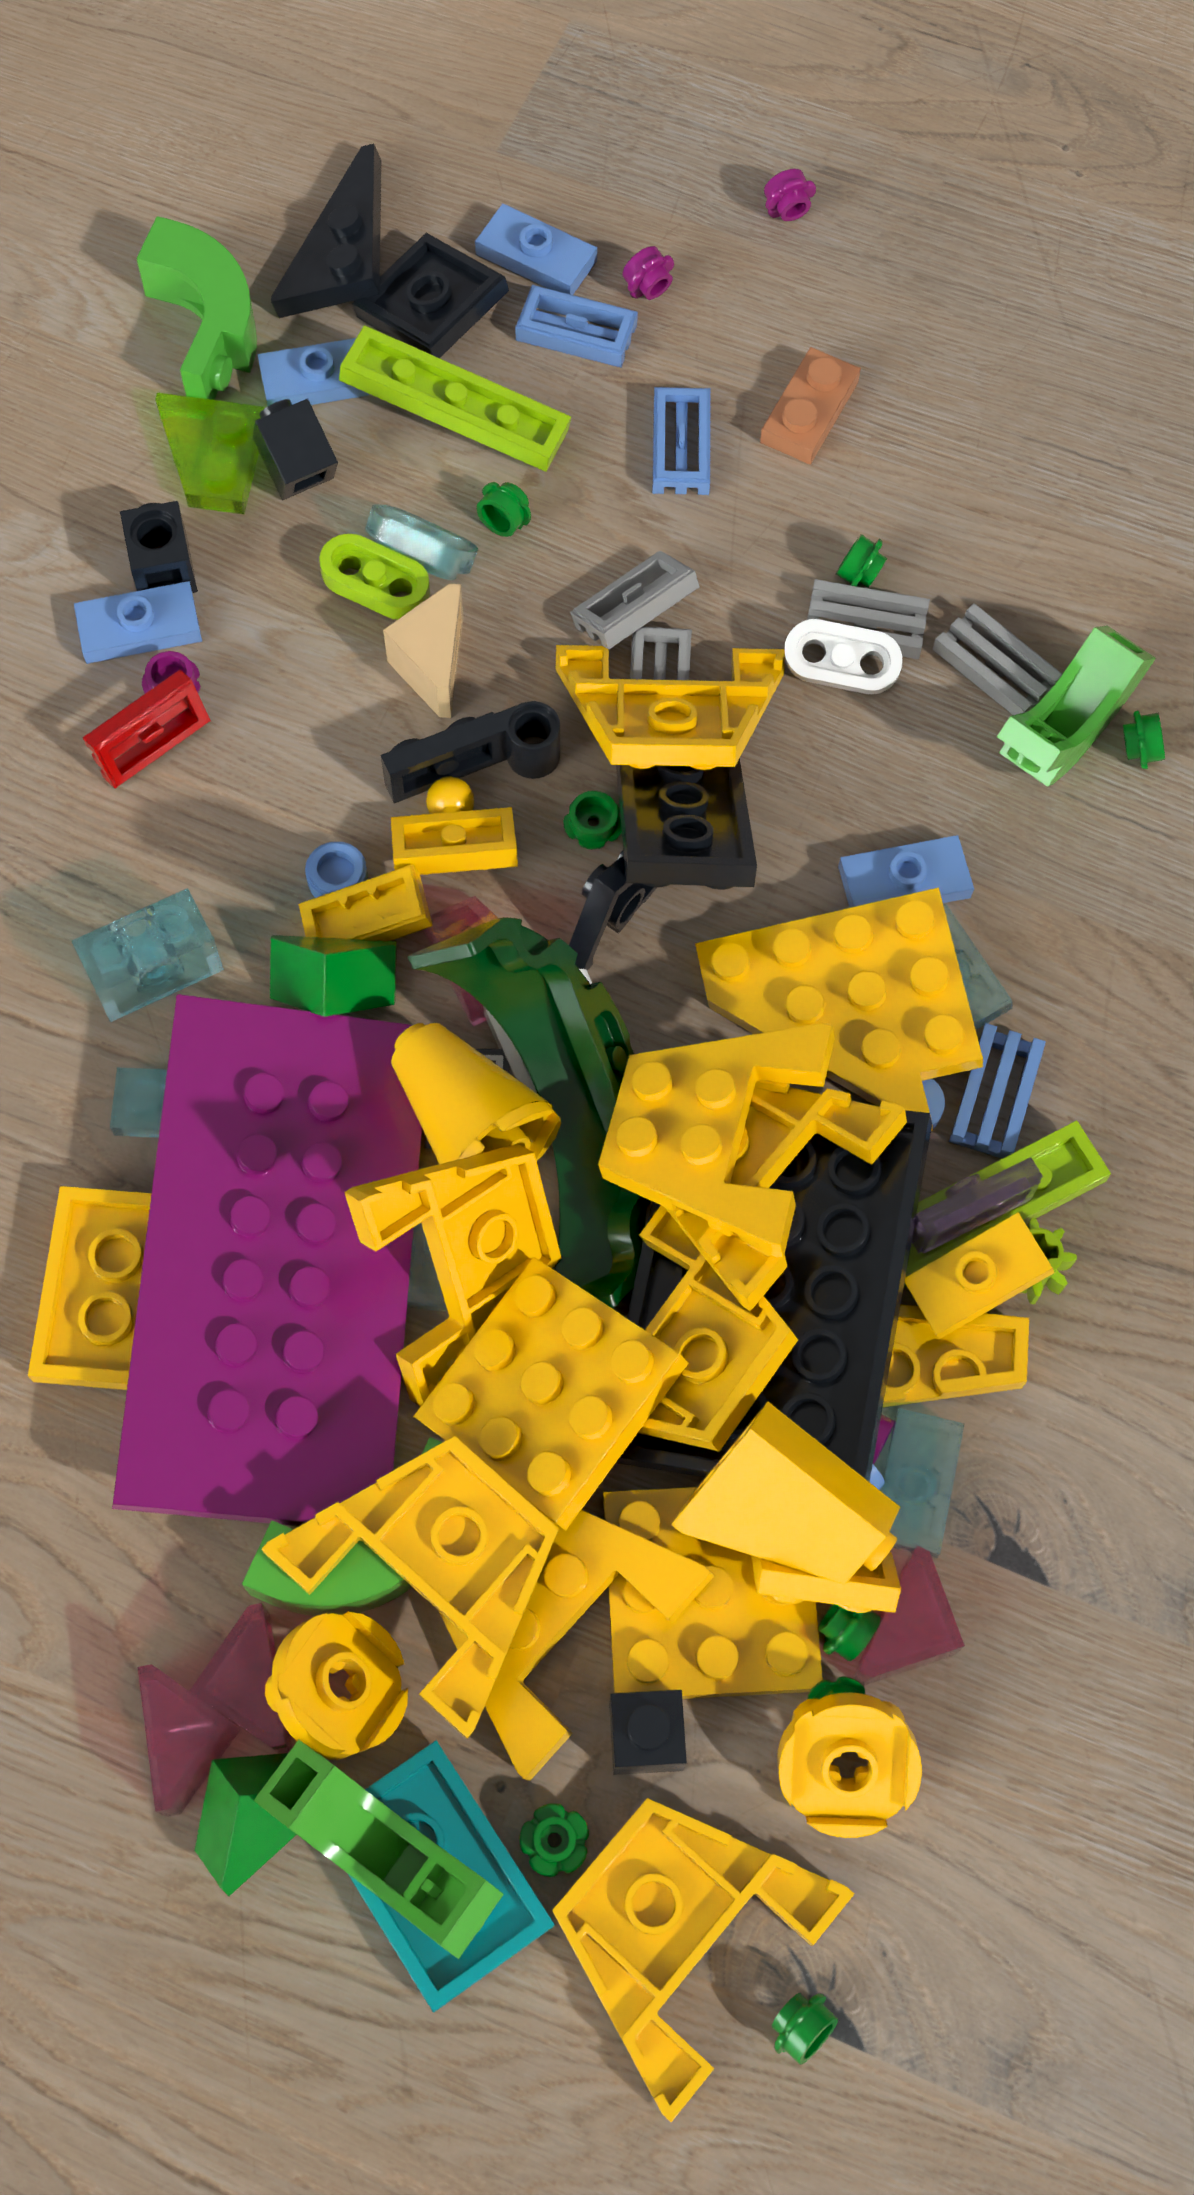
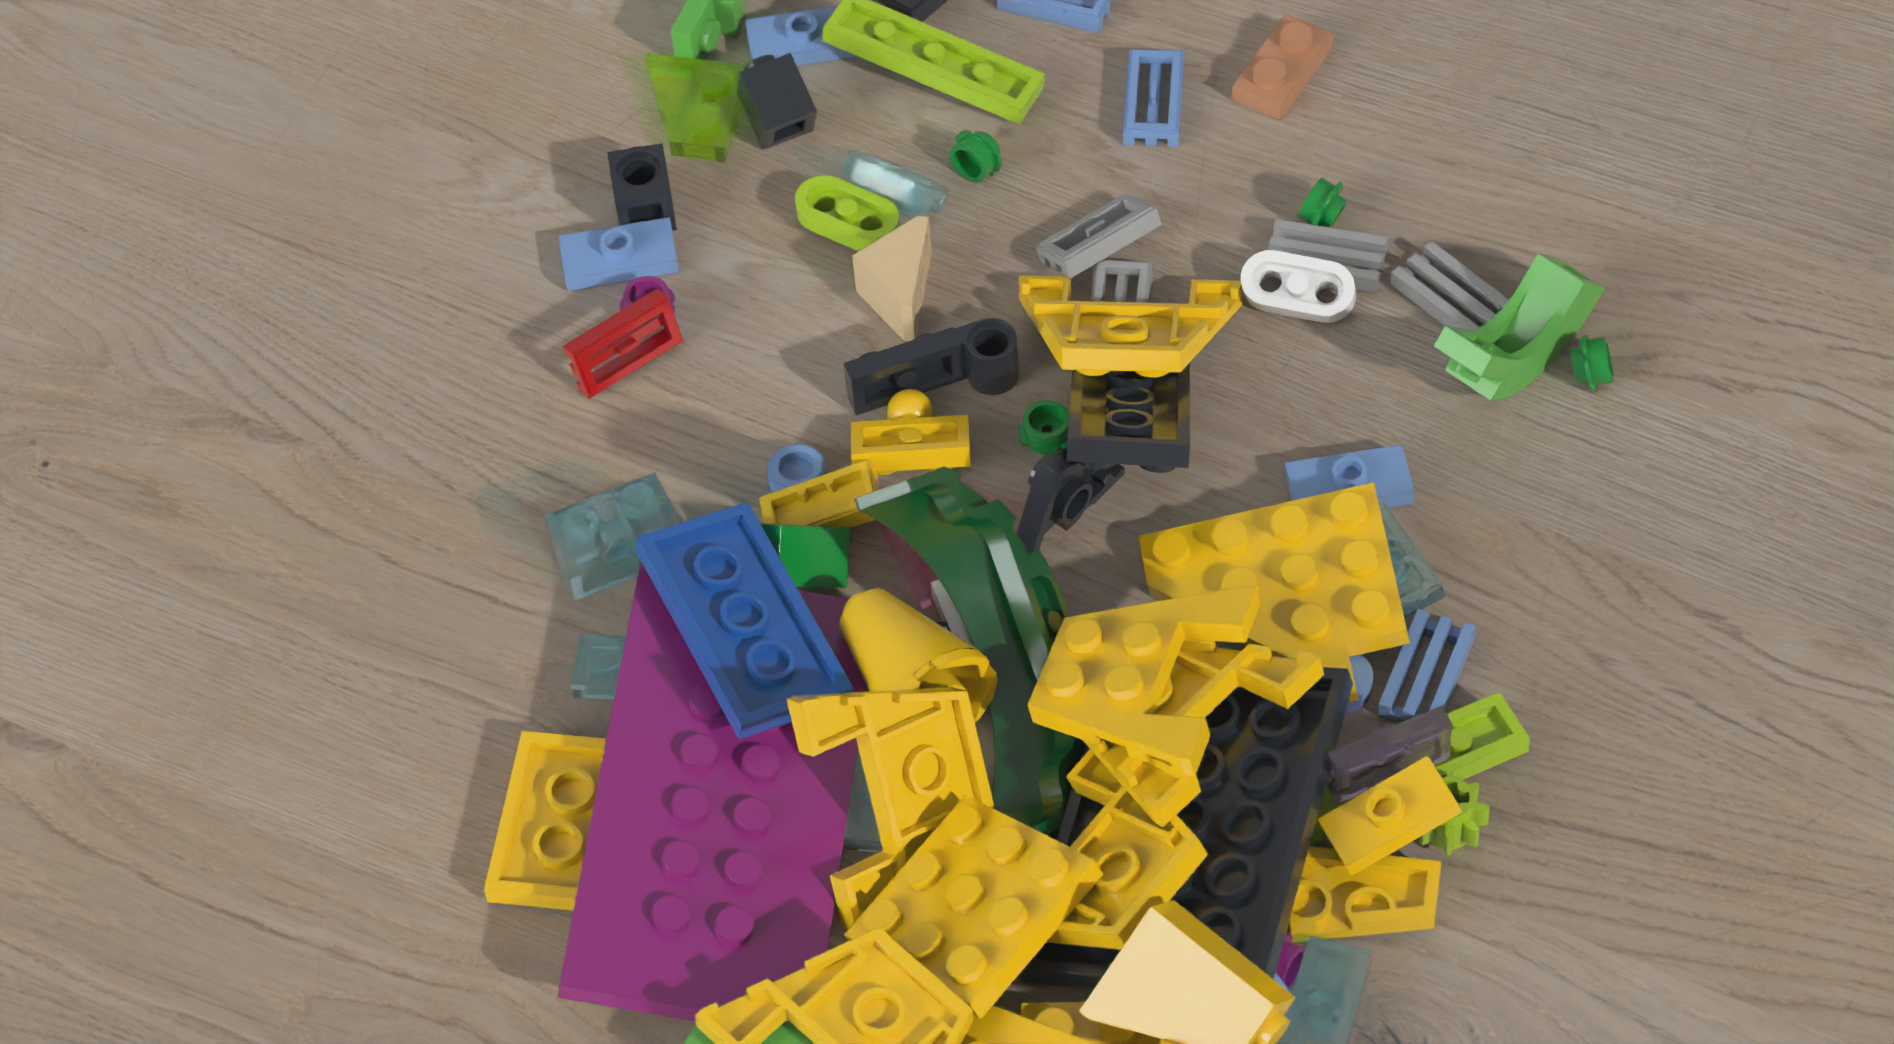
camera: 10 degrees right, 15 degrees down
none -> blue plate [635,502,854,740]

